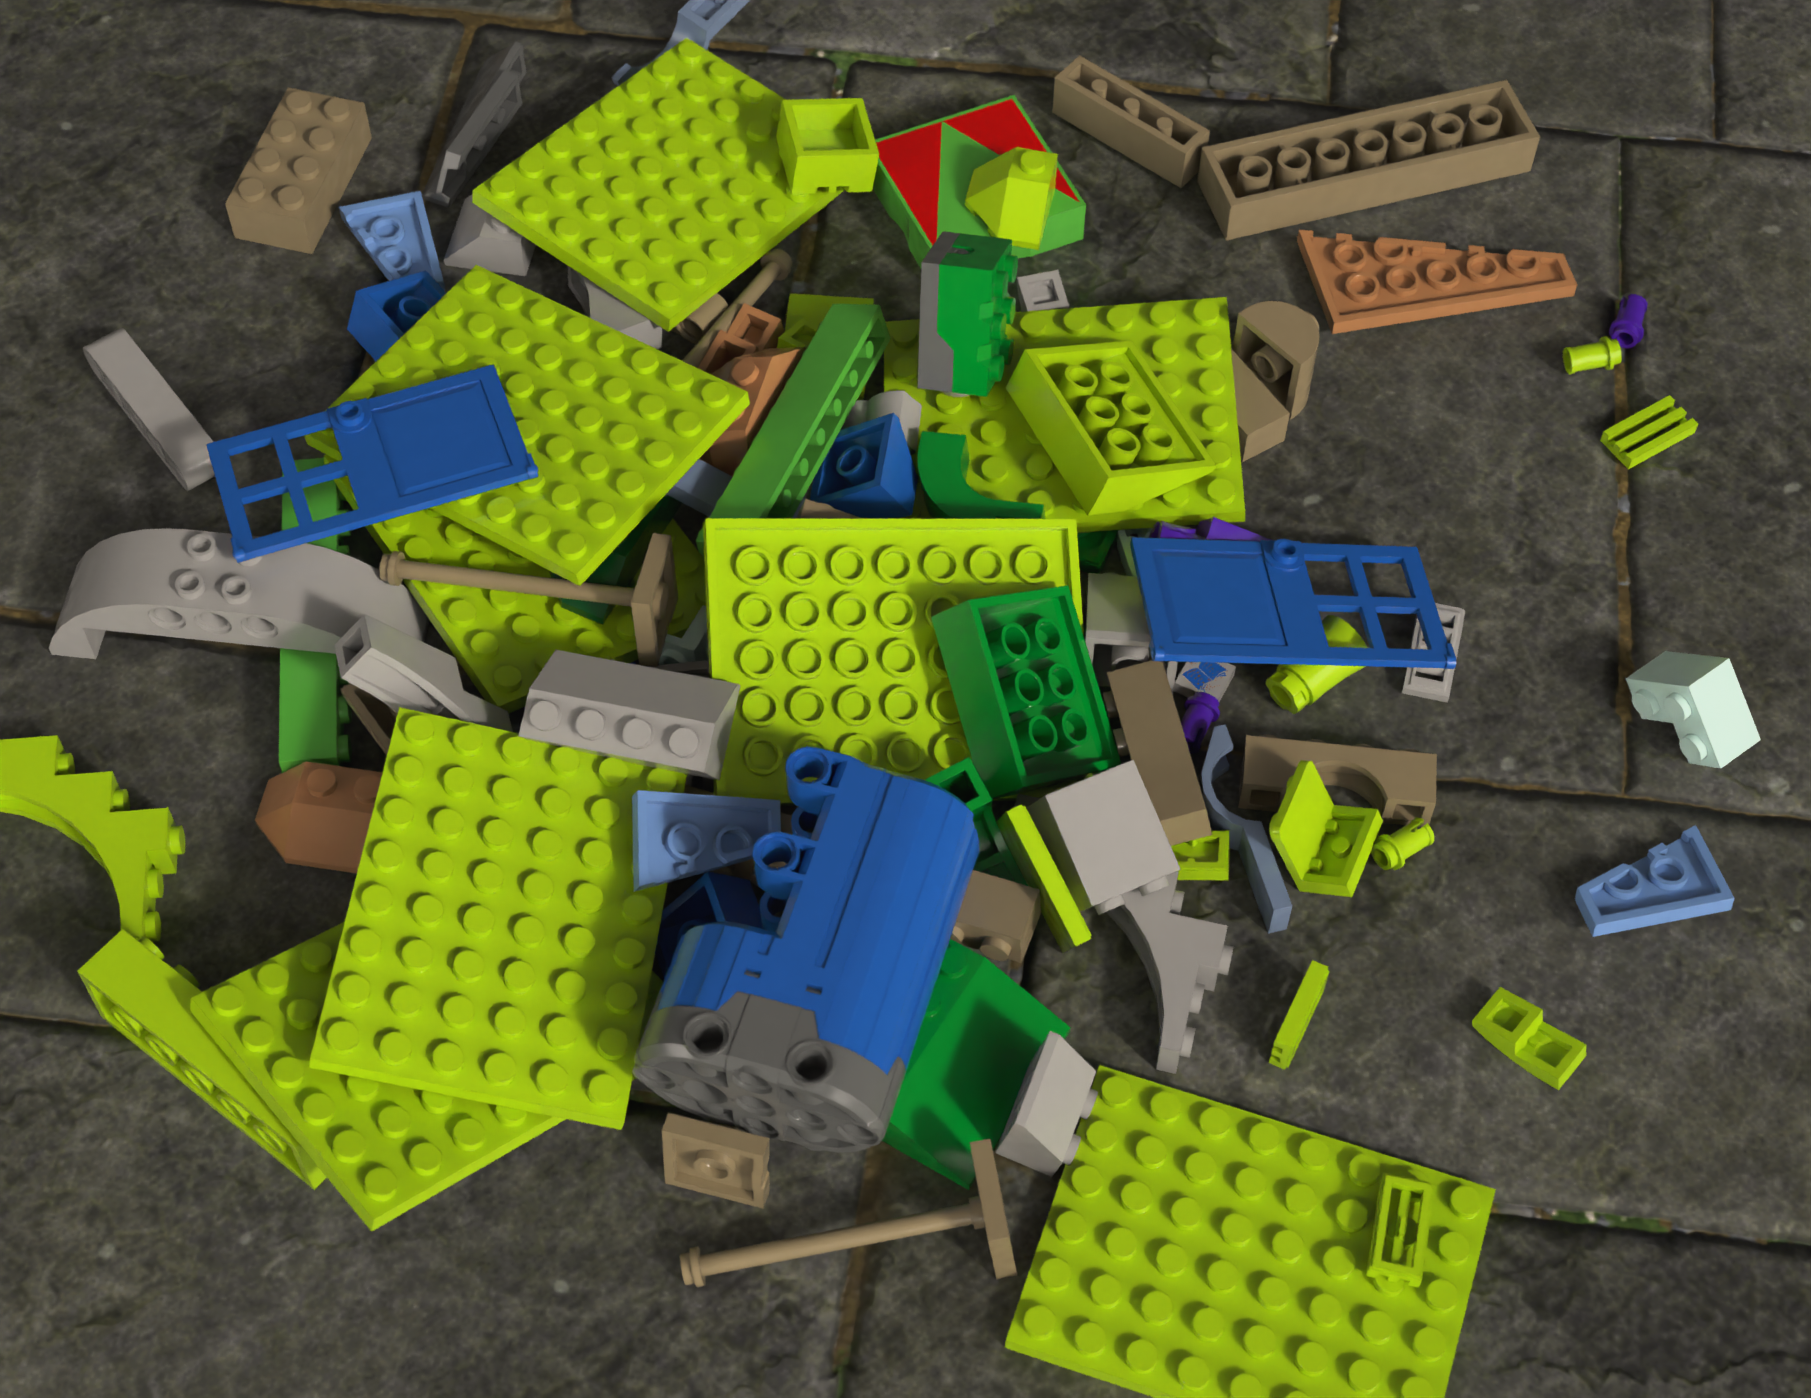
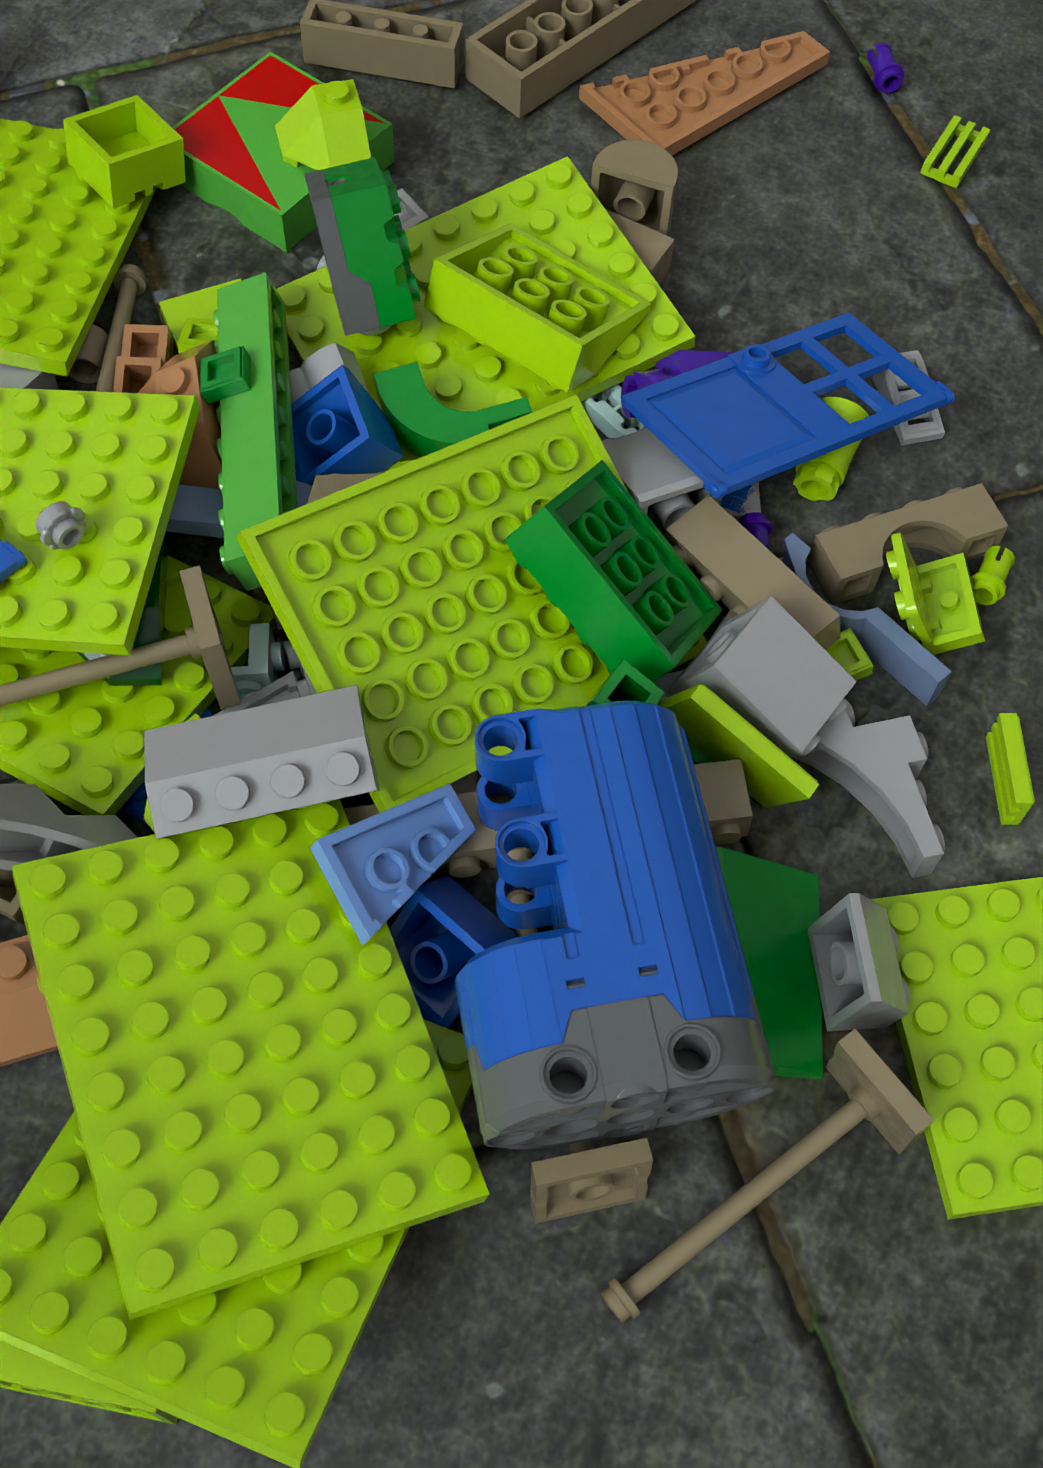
camera: 30 degrees left, 5 degrees up
lime pin [1563,336,1622,374] -> none
none -> light grey plate [36,501,86,550]
none -> green tile [200,346,251,404]

